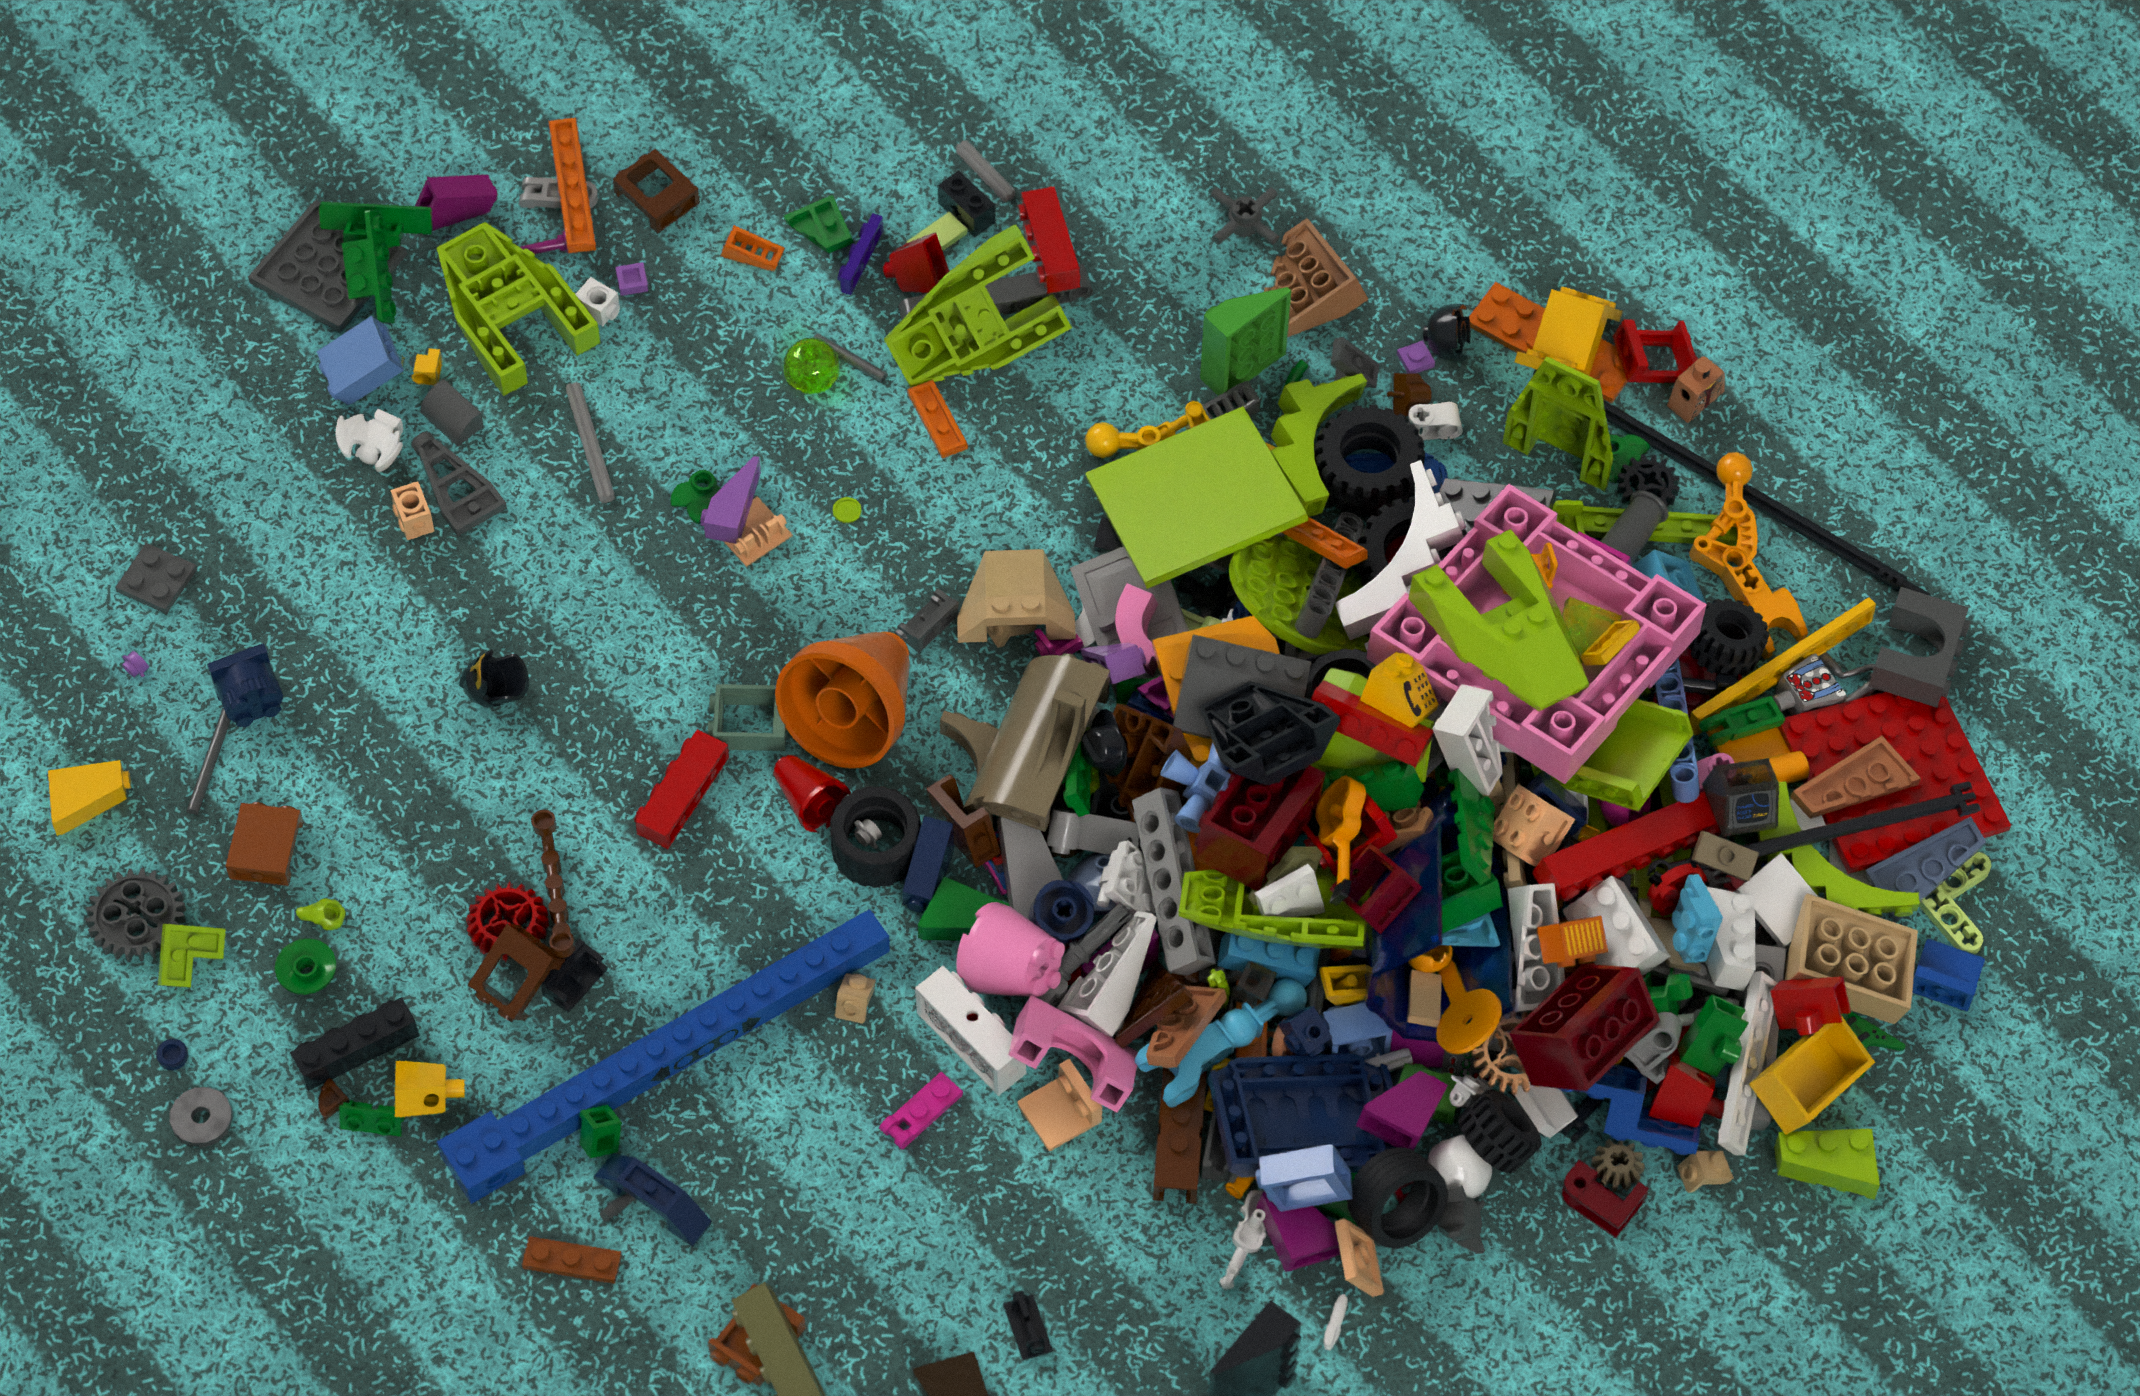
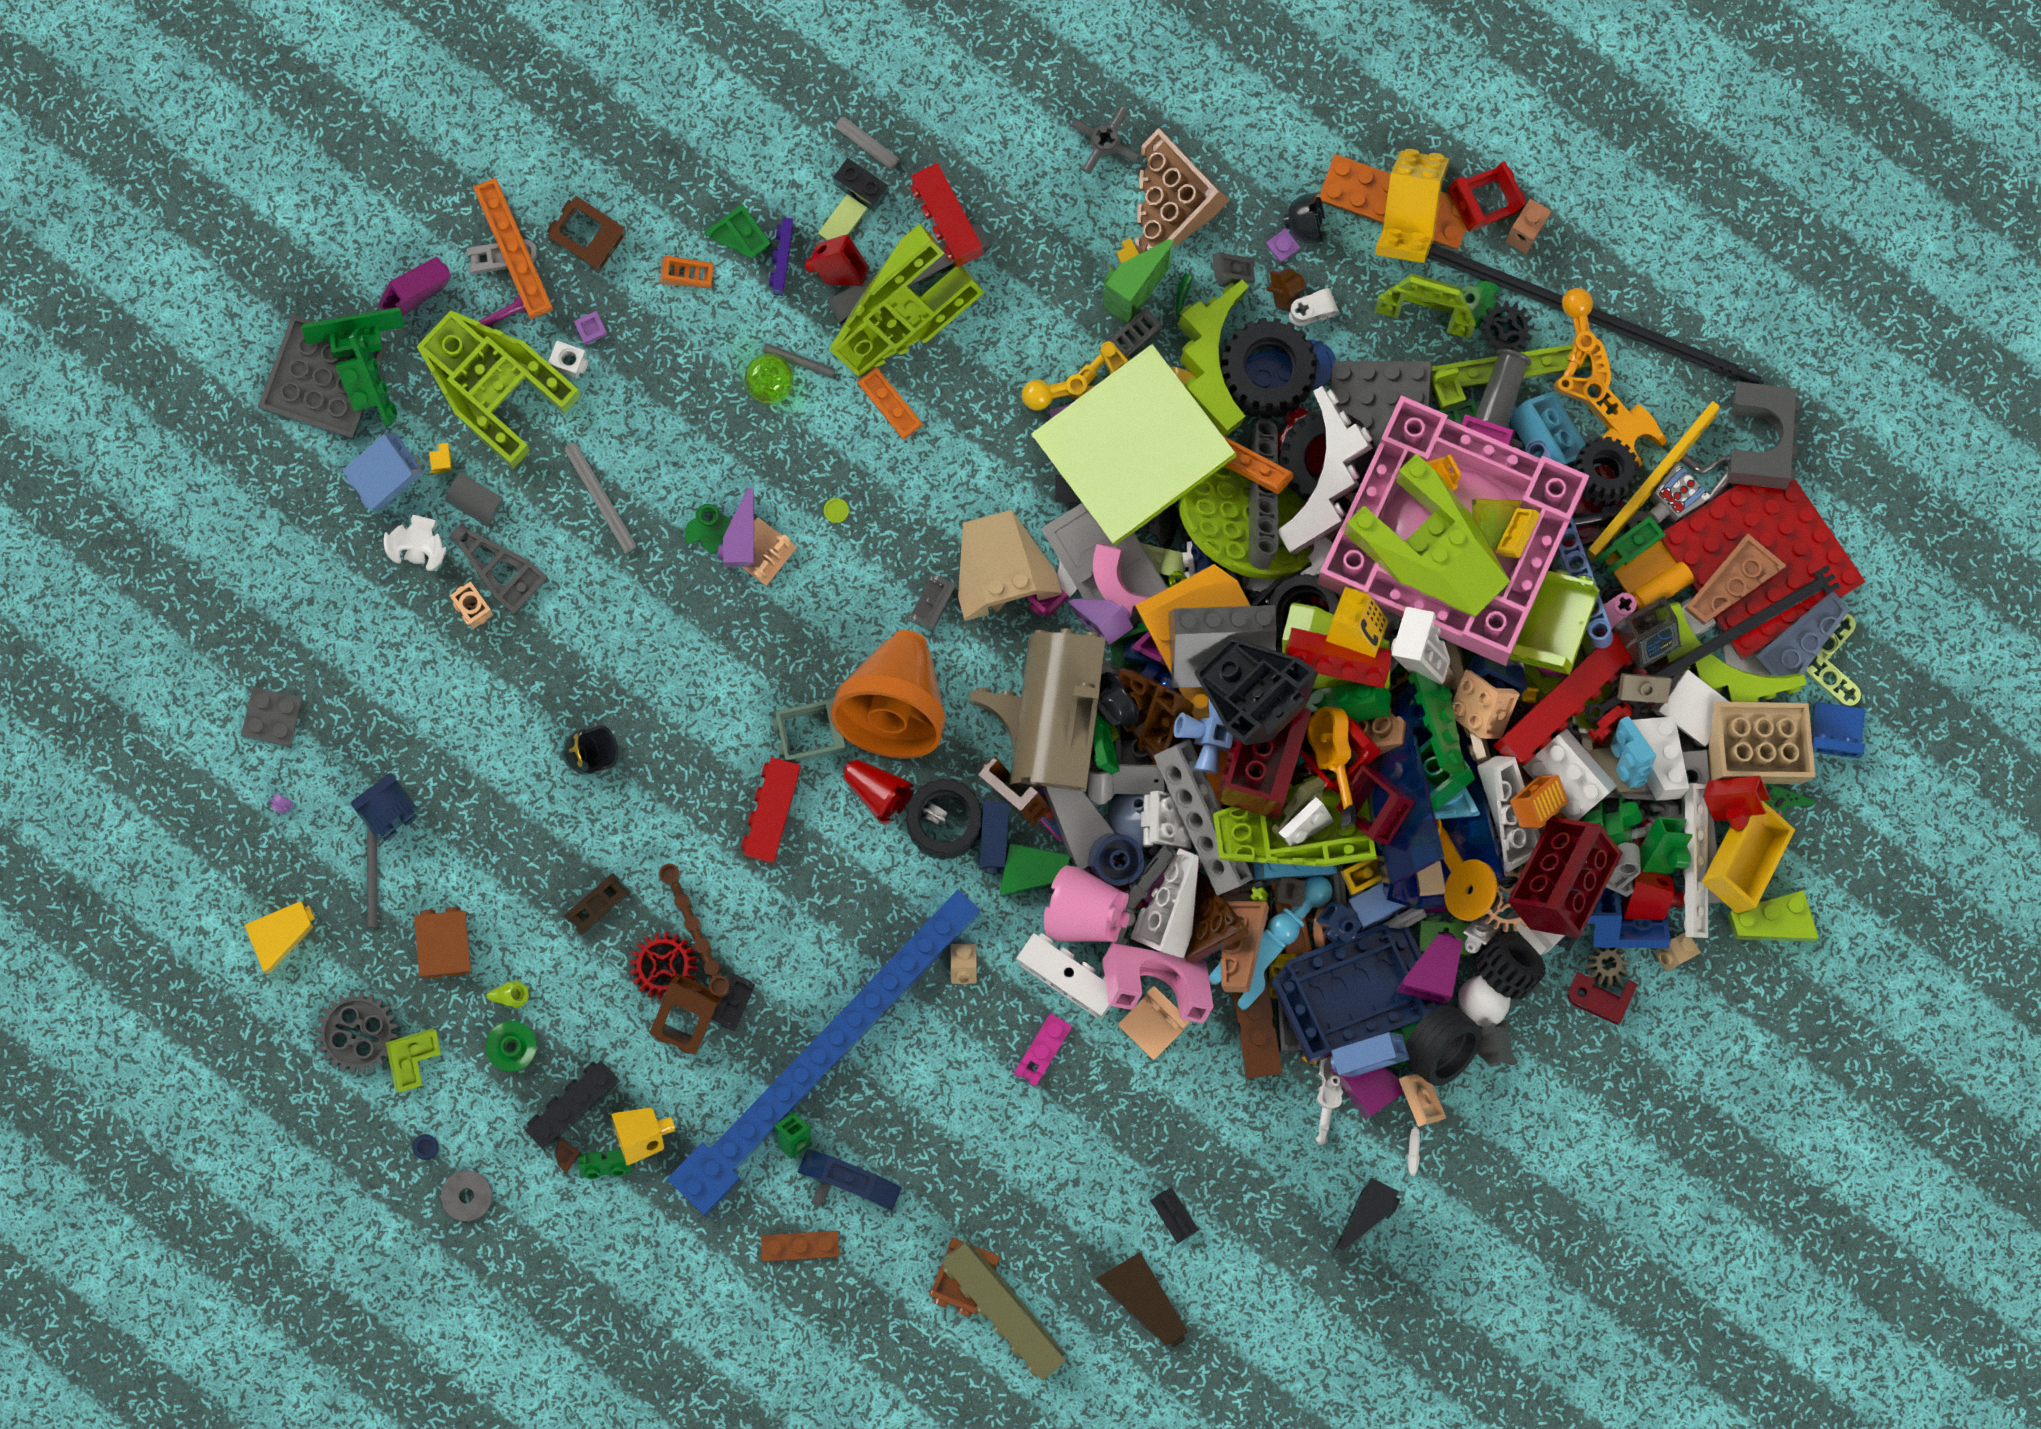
camera: 15 degrees left, 20 degrees up
none -> dark brown plate [564,873,630,936]

